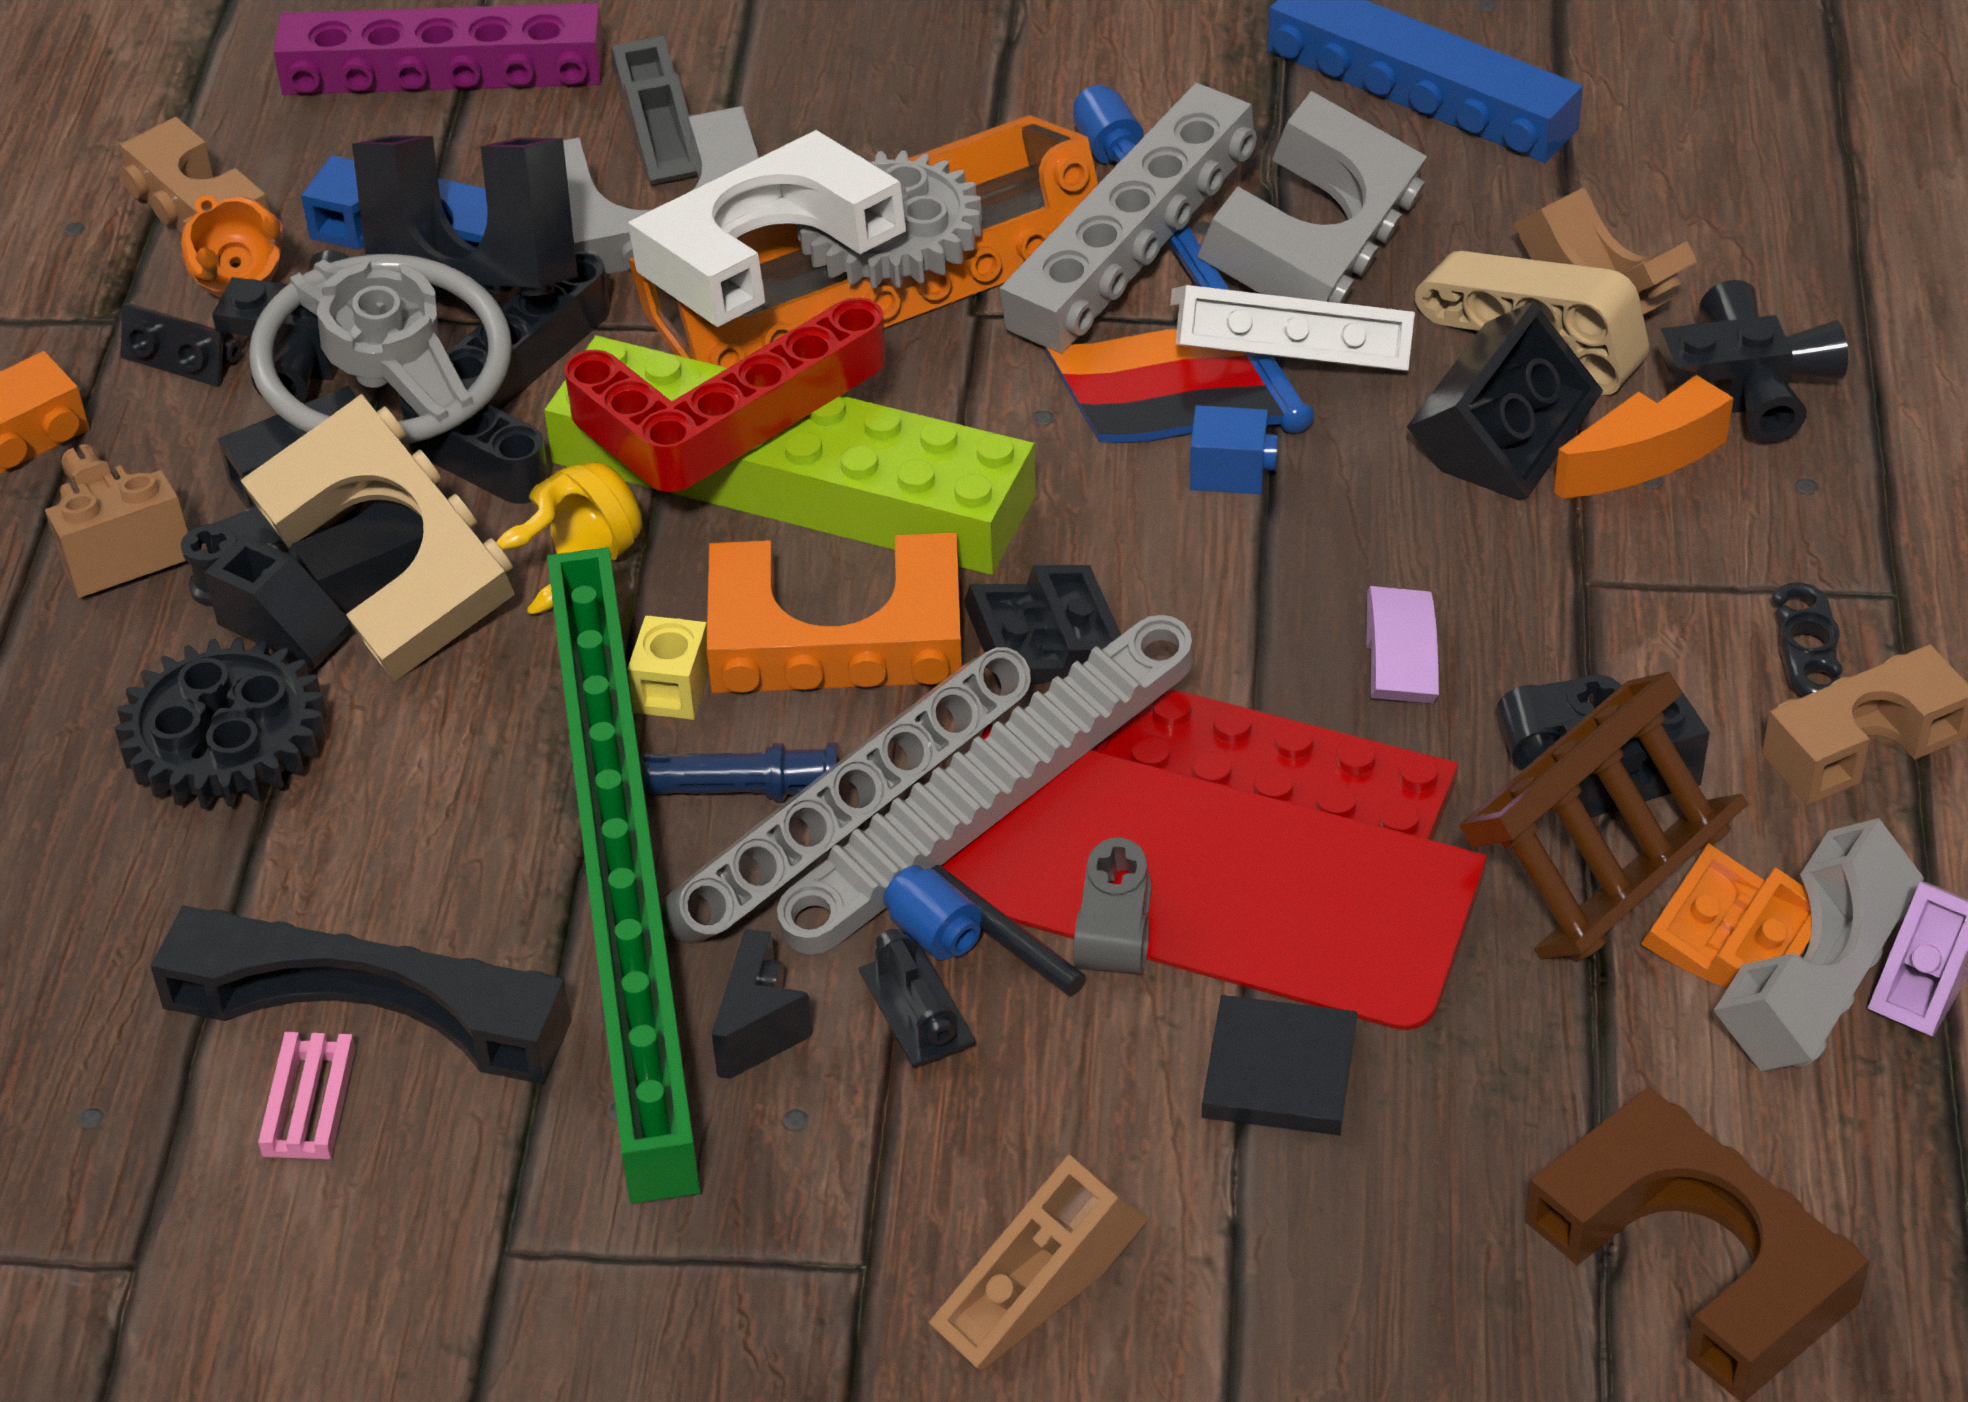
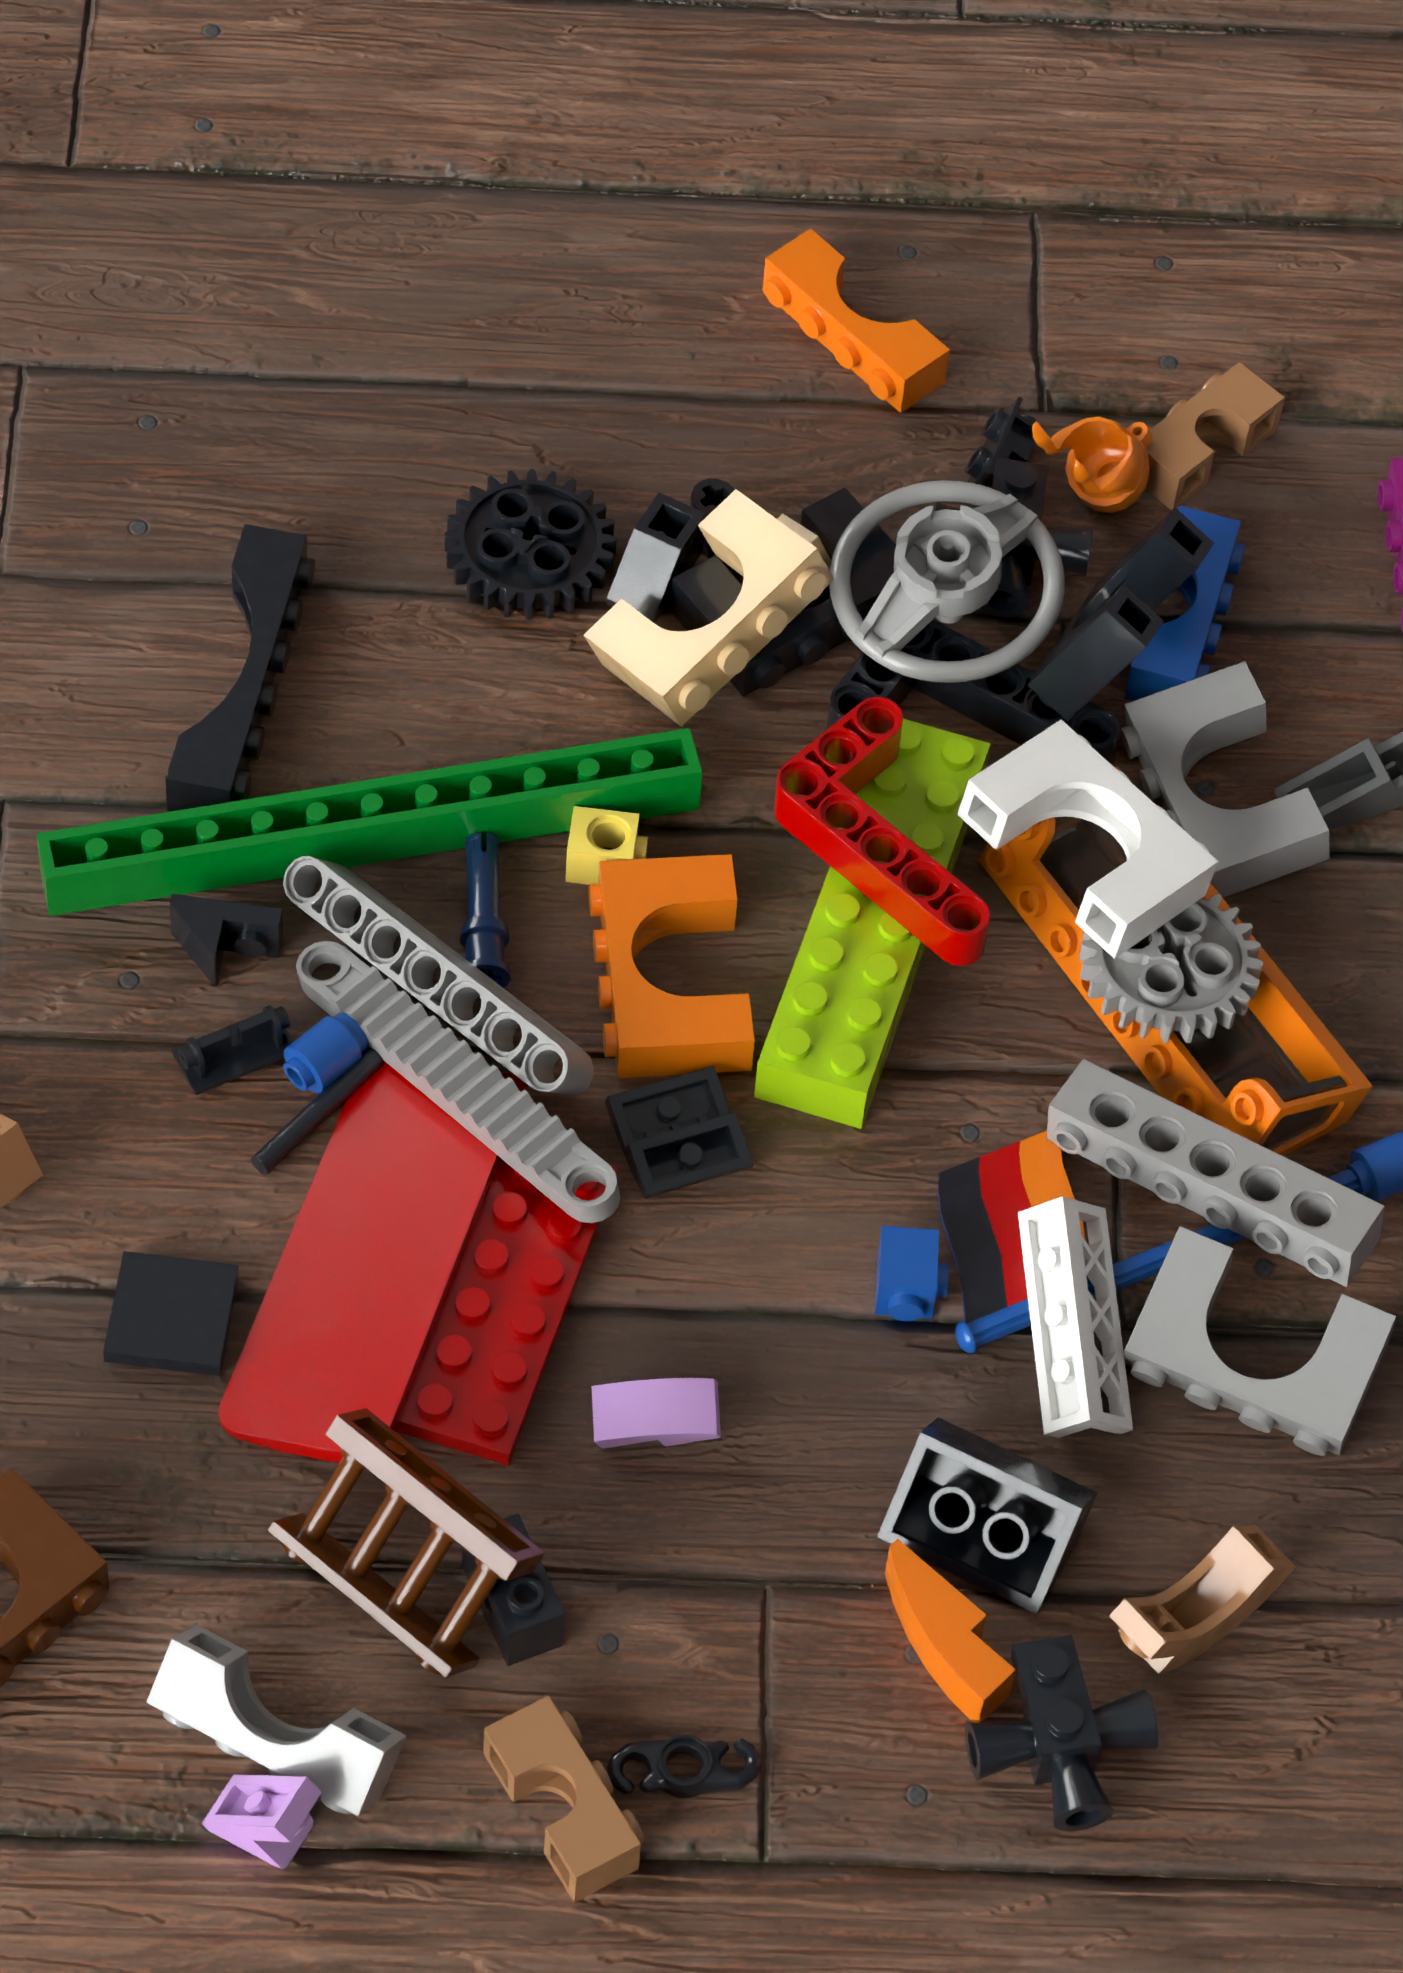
camera: 80 degrees right, 10 degrees up
medium nougat brick [45,444,188,598] -> none
bright pink tile [258,1032,356,1160] -> none
yellow hair [496,462,642,614] -> none
dark grey piece [1073,837,1152,974] -> none
tan beam [1415,251,1649,395] -> none
black piece [1496,675,1622,770] -> none
orange slope [1641,843,1812,989] -> none

